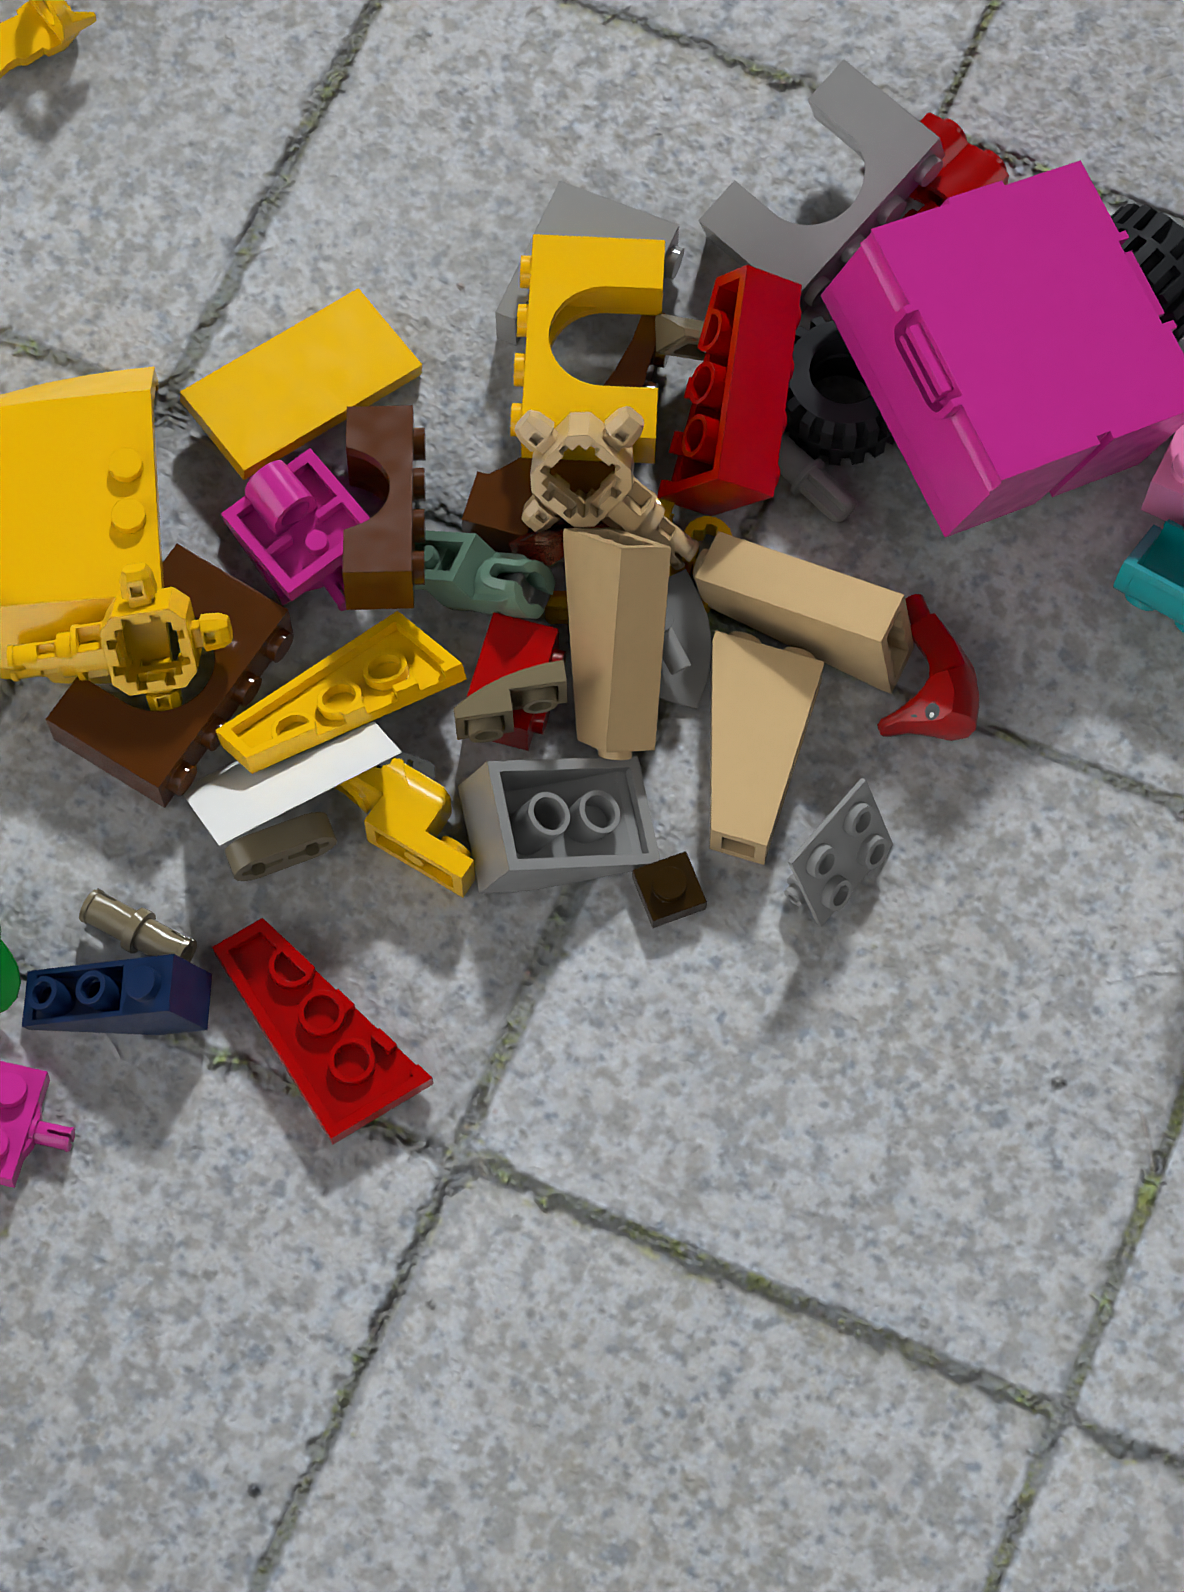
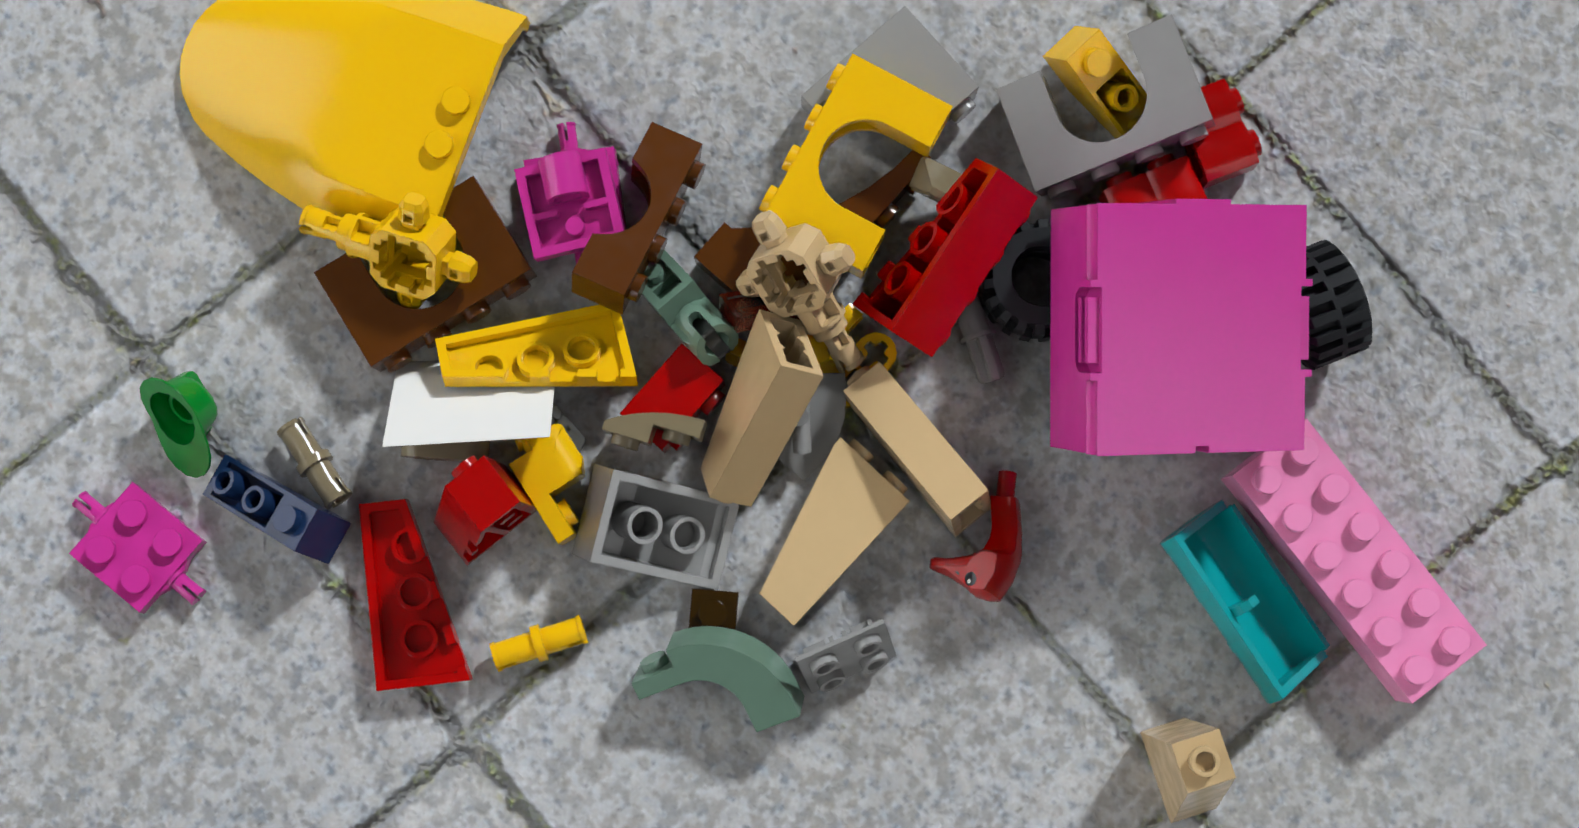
camera: 30 degrees right, 15 degrees up
yellow tile [180,288,423,480] -> none
none -> red wedge [434,455,537,566]
none -> yellow pin [489,614,588,672]
none -> sand green arch [631,626,805,732]
none -> yellow slope [1043,26,1147,164]

